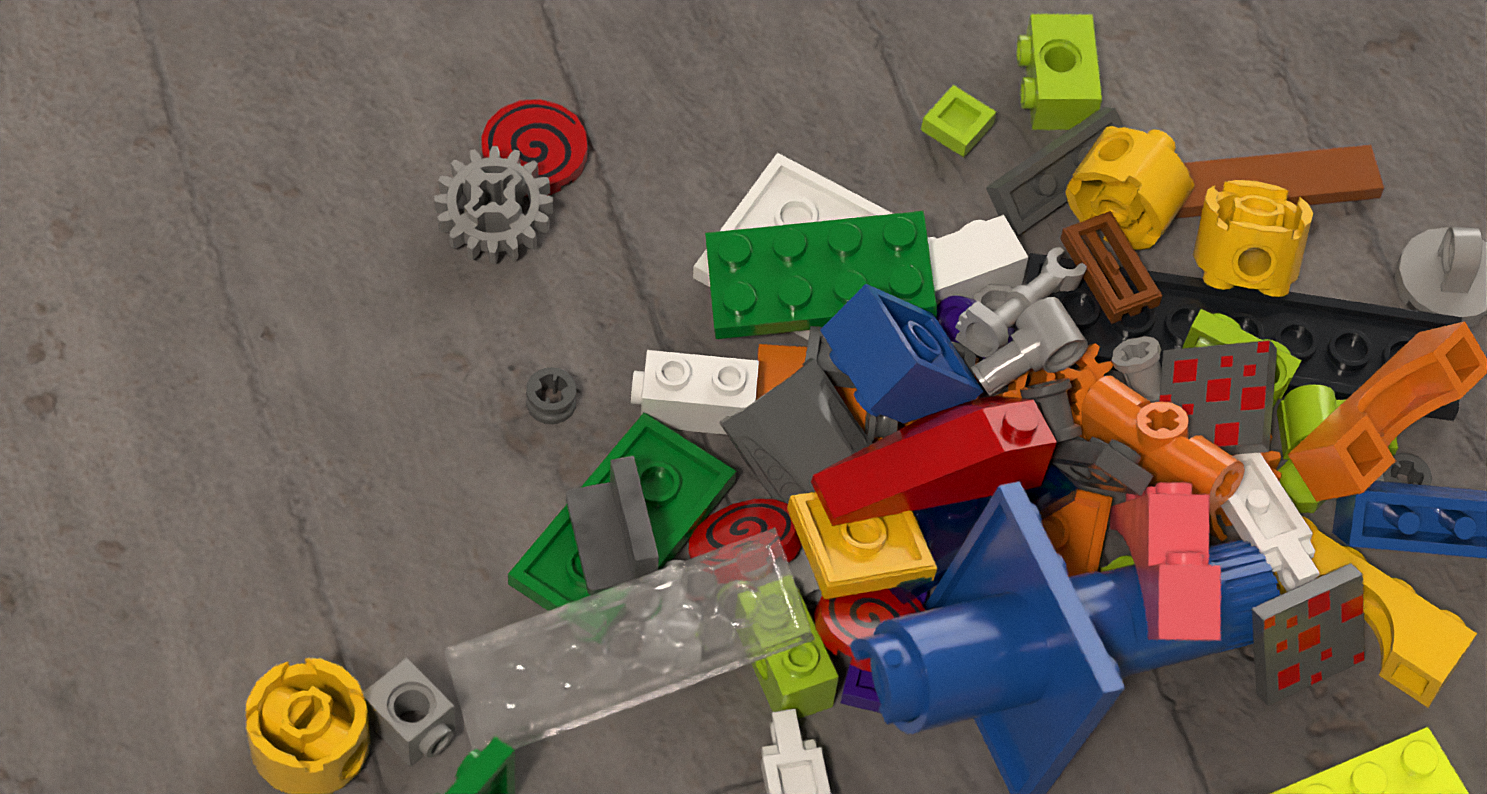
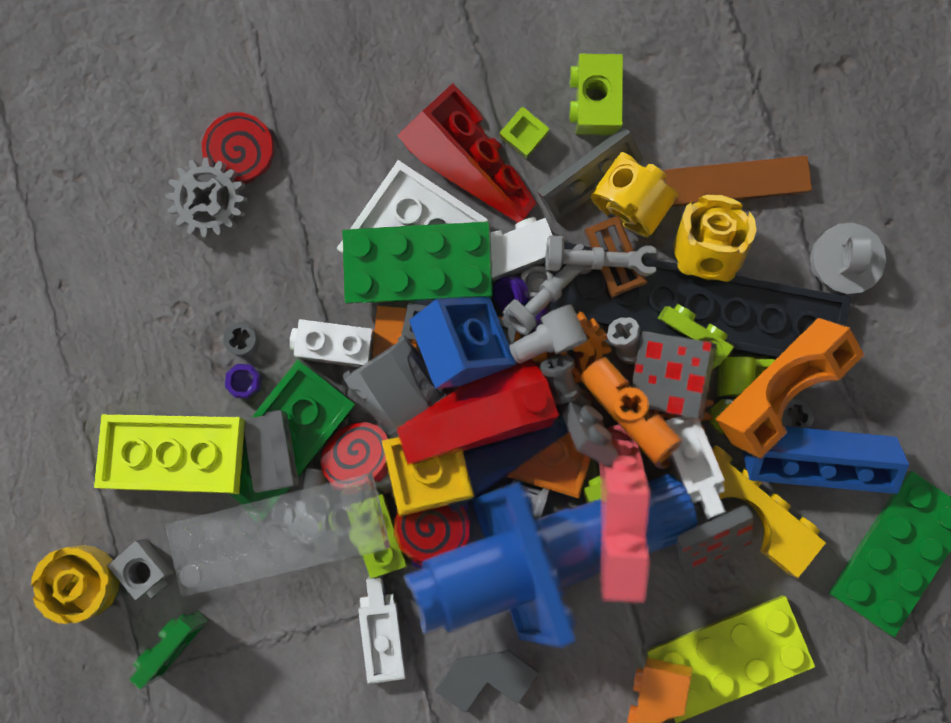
camera: 15 degrees right, 25 degrees up
none -> neon yellow plate [94,414,245,494]
none -> dark purple tile [225,364,262,399]
none -> red wedge [397,83,536,223]
none -> light grey piece [545,236,656,276]

